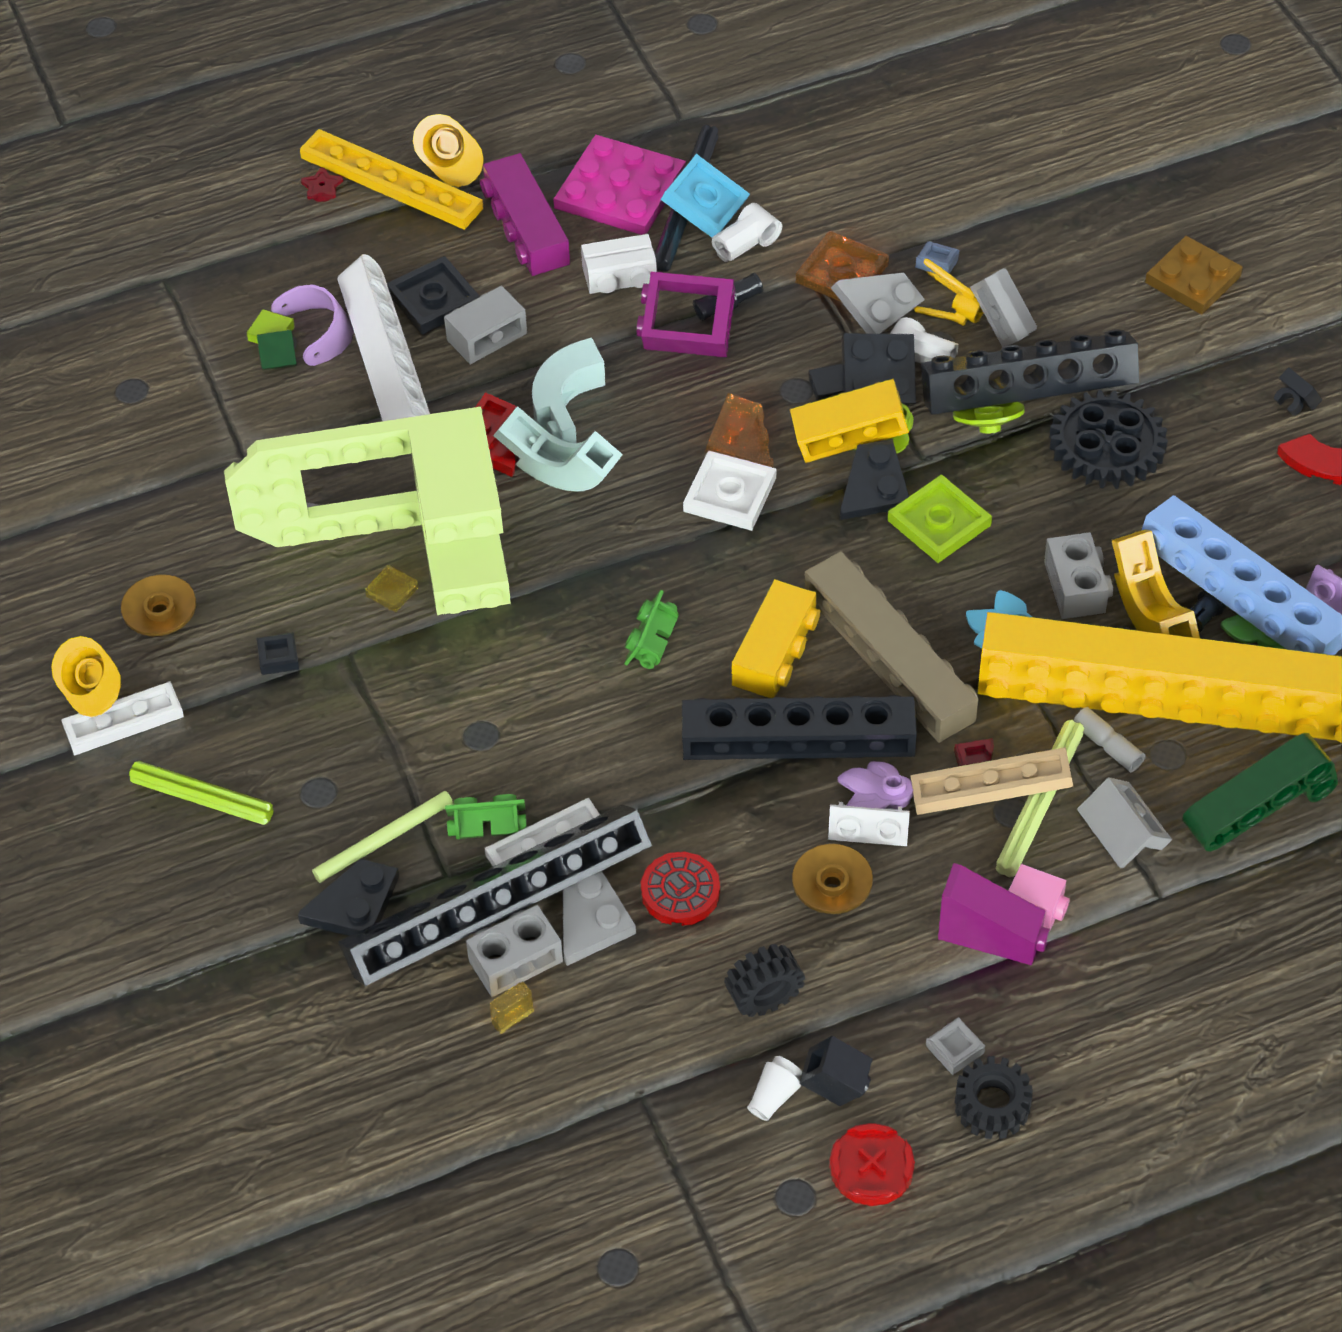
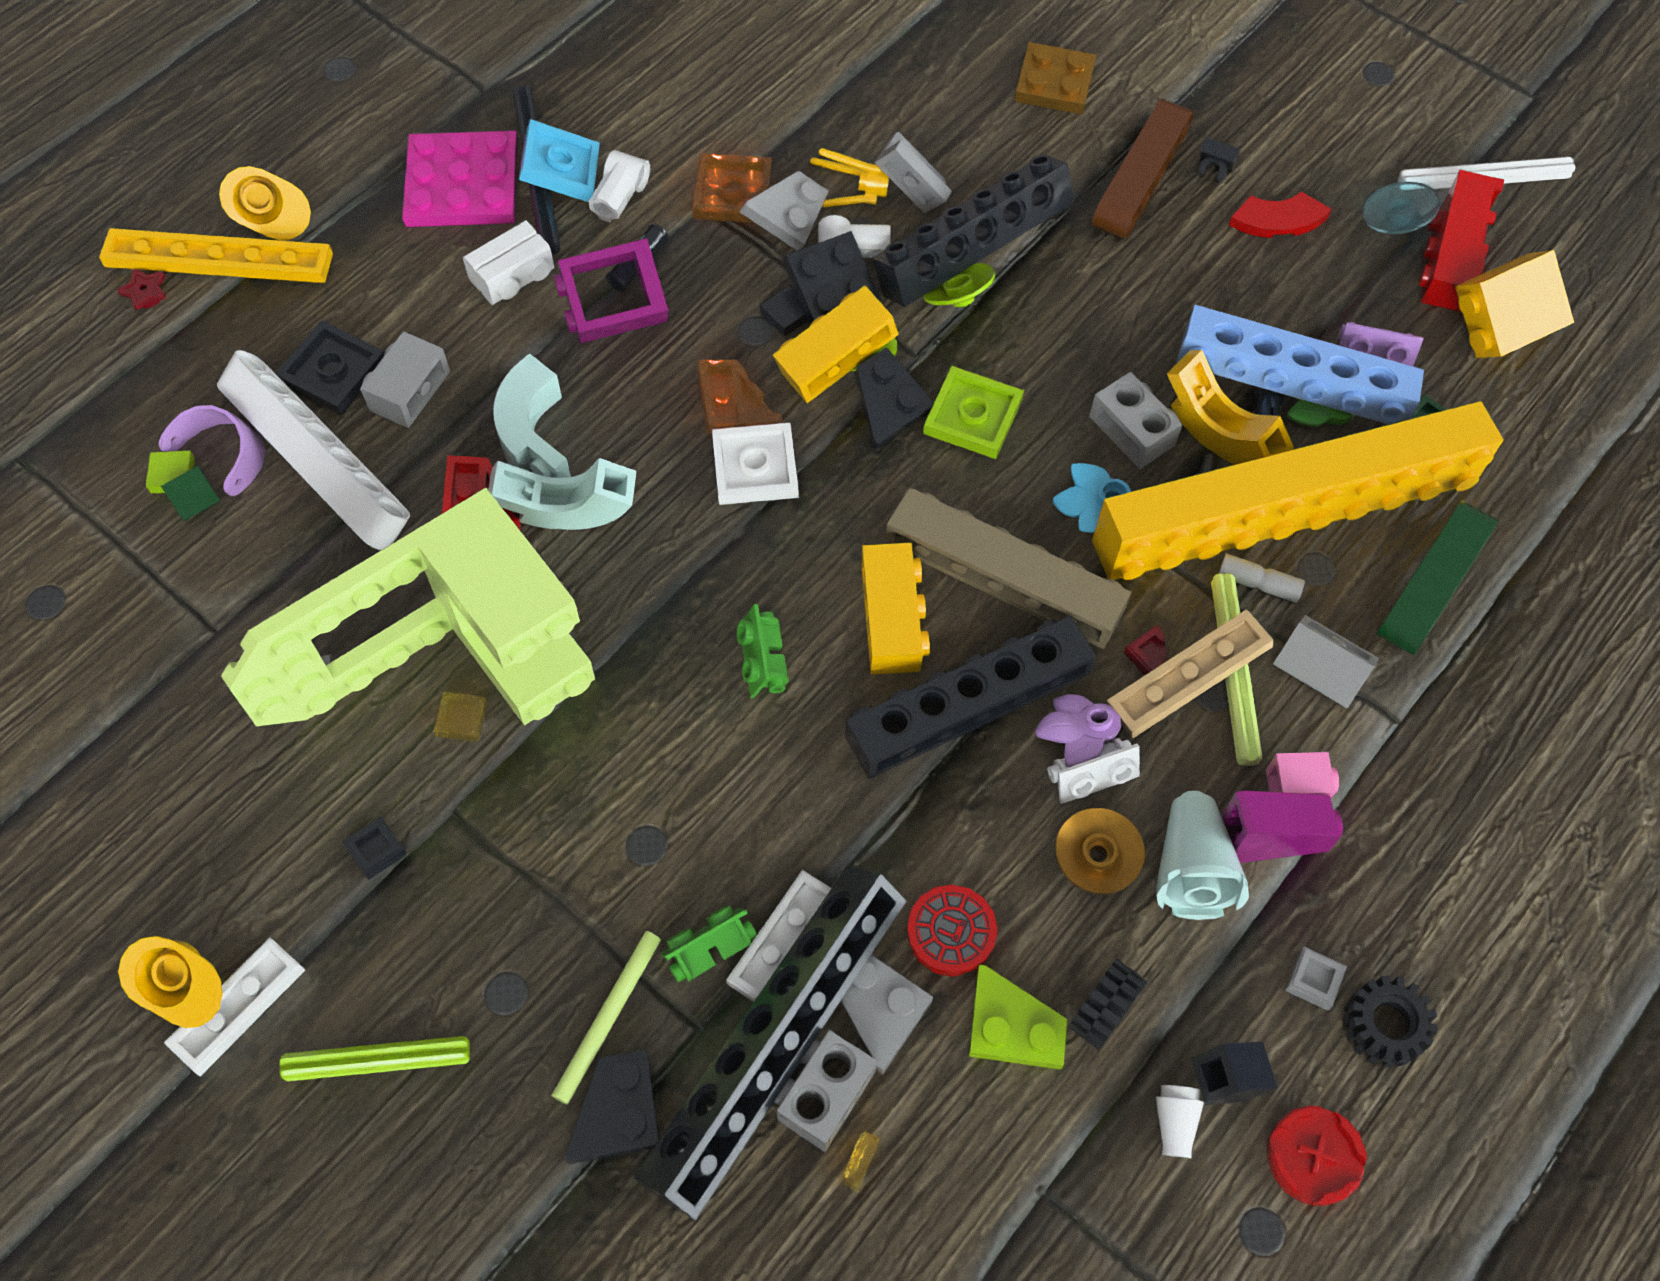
camera: 30 degrees left, 10 degrees up
pearl gold dish [121,575,196,636] -> none
magenta brick [480,153,570,276] -> none
sand blue tile [915,241,960,274] -> none
black gear [1049,390,1168,489] -> none
none -> lime wing [969,965,1067,1070]
none -> reddish brown beam [1092,98,1195,239]
none -> light aqua cone [1156,791,1249,920]

